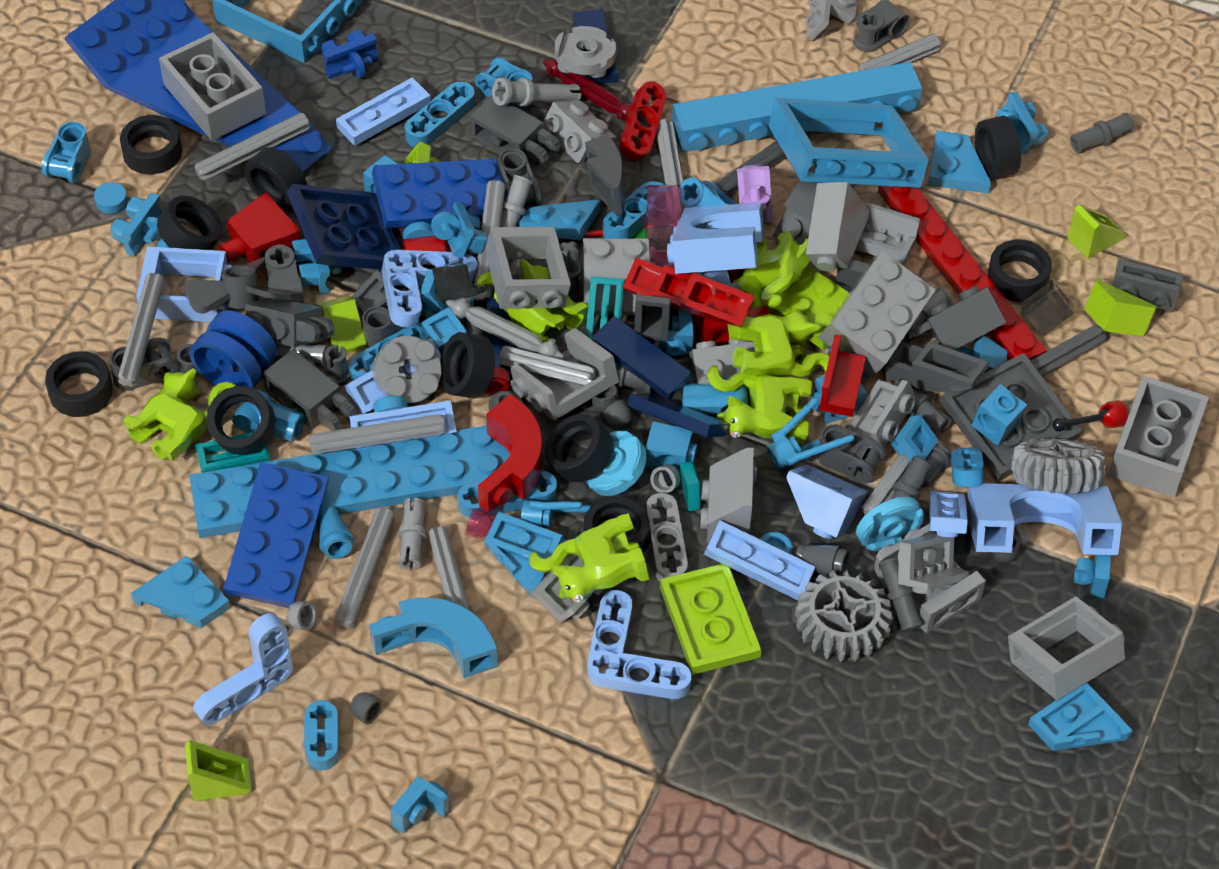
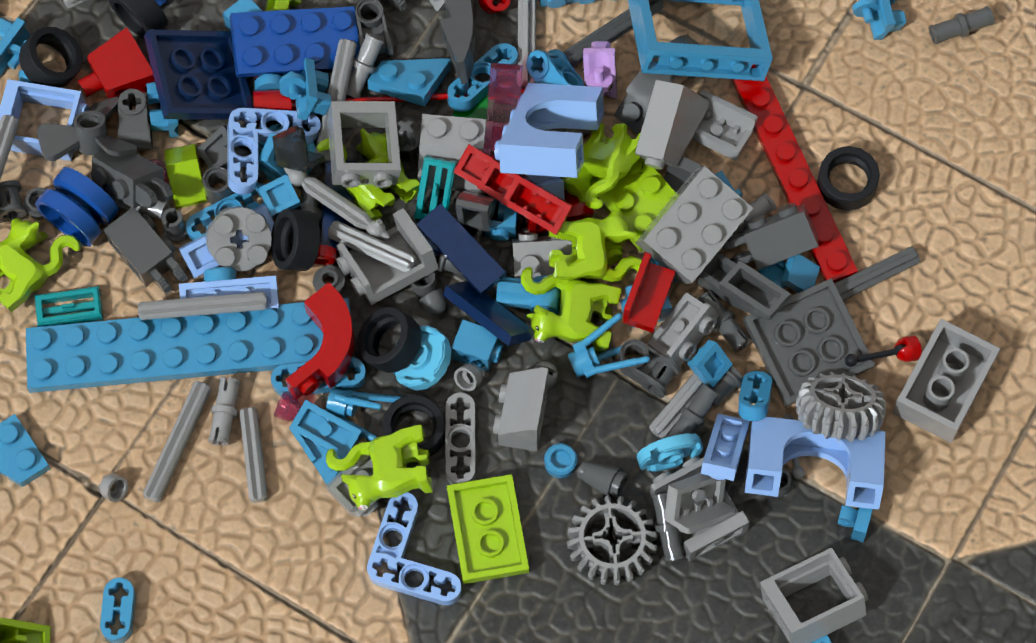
camera: 10 degrees right, 15 degrees up
light blue beam [193,613,293,726] -> none
black tyre [206,386,276,455] -> none
blue plate [223,462,329,608] -> none
dark azure piece [231,389,306,442] -> none
dark azure cone [319,507,354,559] -> none
dark grey hinge [351,692,383,725] -> none
dark azure arch [369,598,498,678] -> none
teal tile [680,462,701,511] -> none
light blue plate [703,520,815,600] -> none
light blue slope [786,464,869,539] -> none
dark azure wing [928,130,991,194] -> none
dark azure brick [971,384,1027,446] -> none
black tyre [974,115,1021,179] -> none
clear smoke panel [1022,280,1074,336] -> none
lime slope [1067,204,1126,259] -> none
lime slope [1084,279,1157,337] -> none
dark grey bracket [1112,259,1183,312] -> none

